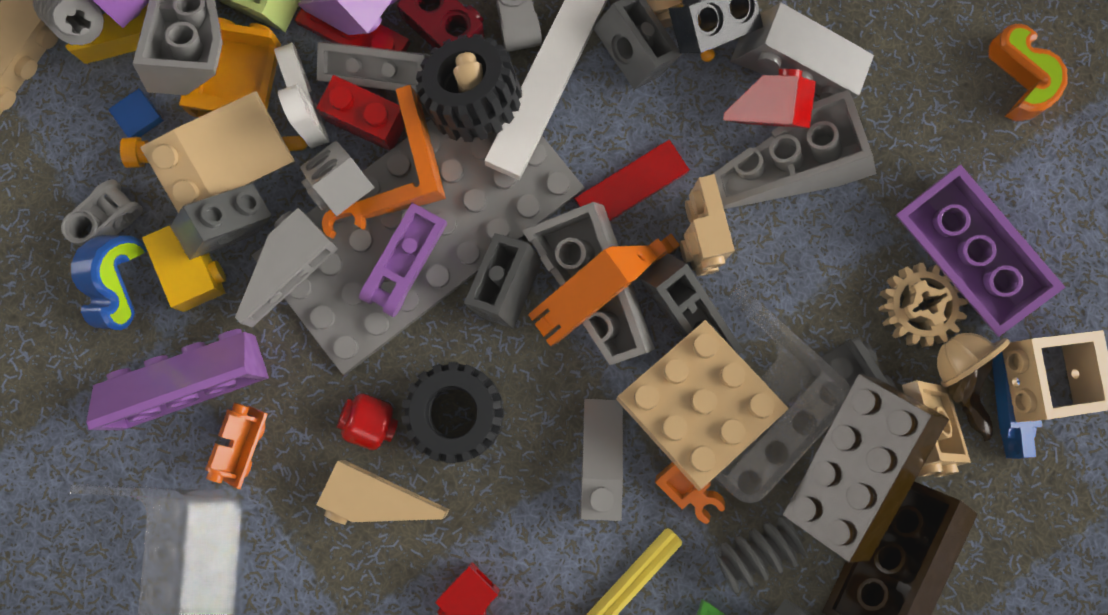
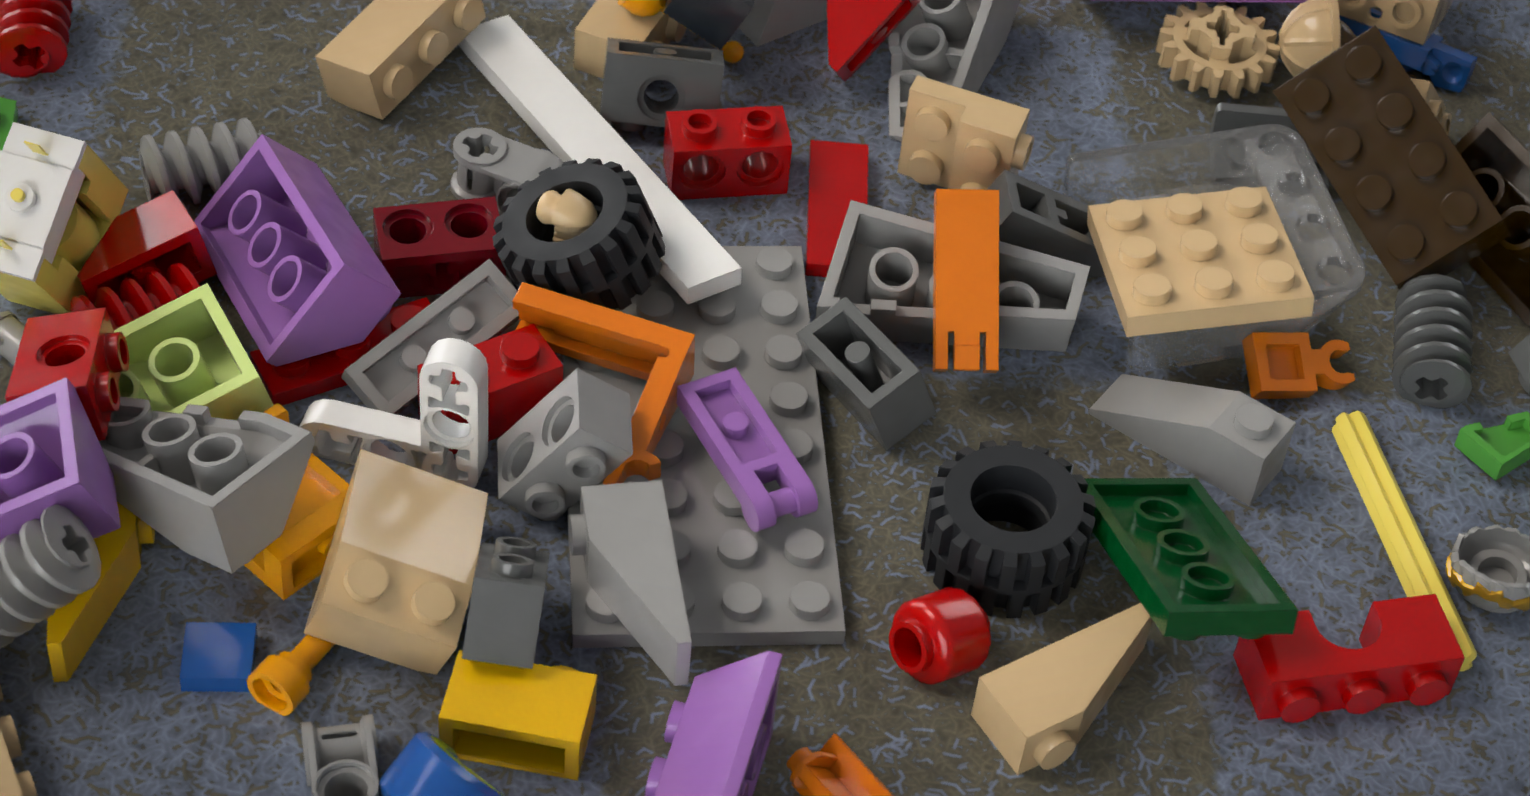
camera: 60 degrees left, 35 degrees down
none -> red brick [663,105,792,200]
none -> dark green plate [1084,478,1298,641]

